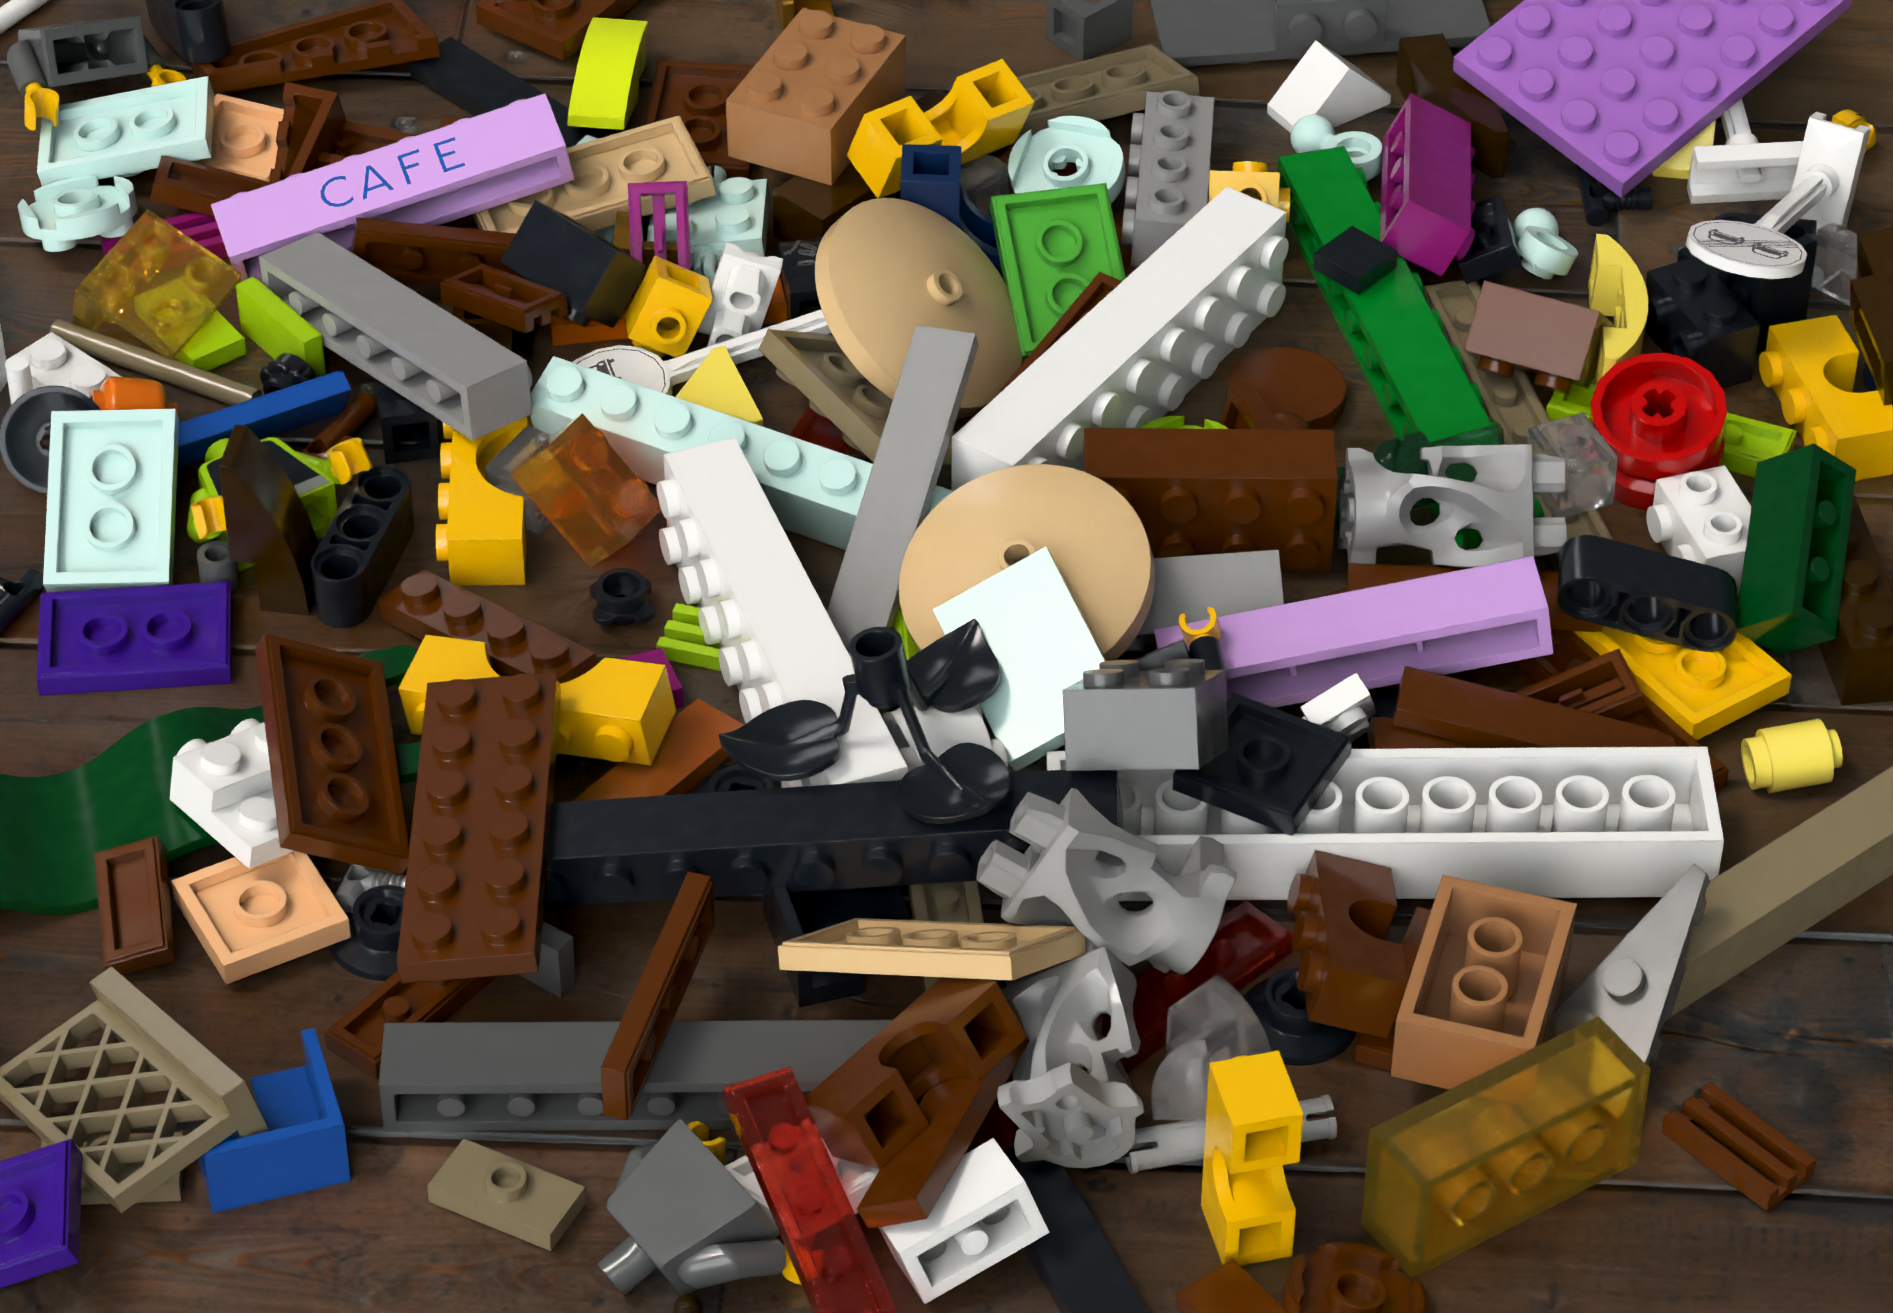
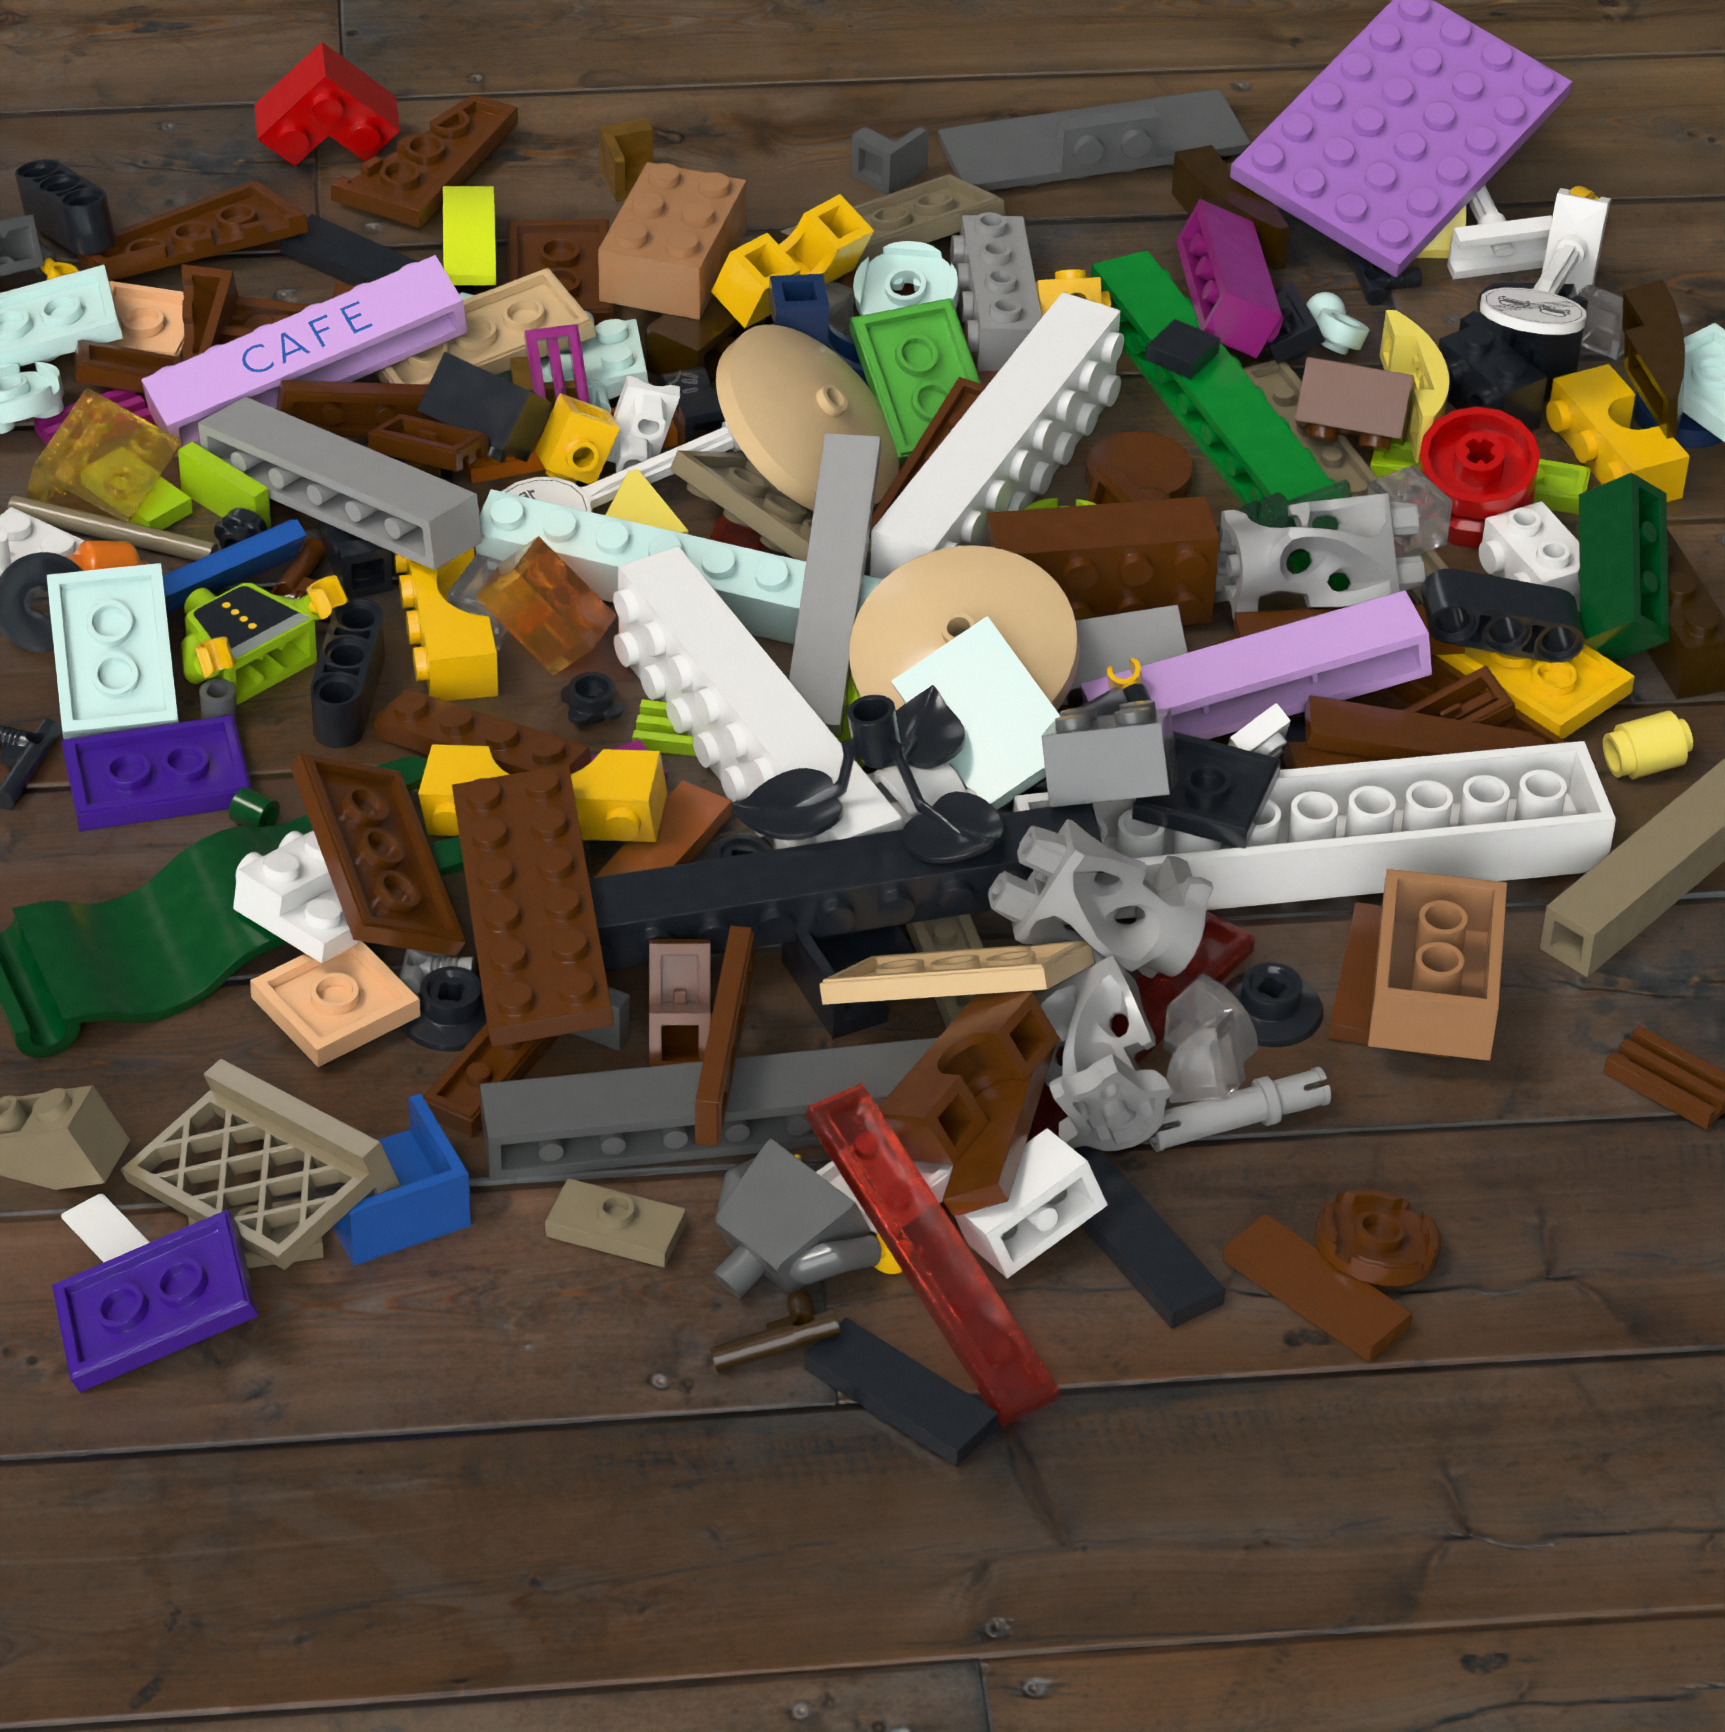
camera: 10 degrees left, 0 degrees up
reddish brown tile [94,836,177,975] -> none
dark brown slope [219,425,319,616] -> none
yellow arch [1201,1050,1303,1266] -> none
white slope [1267,40,1391,133] -> none
reddish brown arch [1287,850,1409,1039] -> none
light aqua plate [1290,114,1382,182] -> none
clear yellow brick [1361,1016,1651,1279] -> none
wing [1543,863,1710,1125] -> none
none -> dark green piece [229,787,280,827]
none -> reddish brown brick [649,939,711,1067]

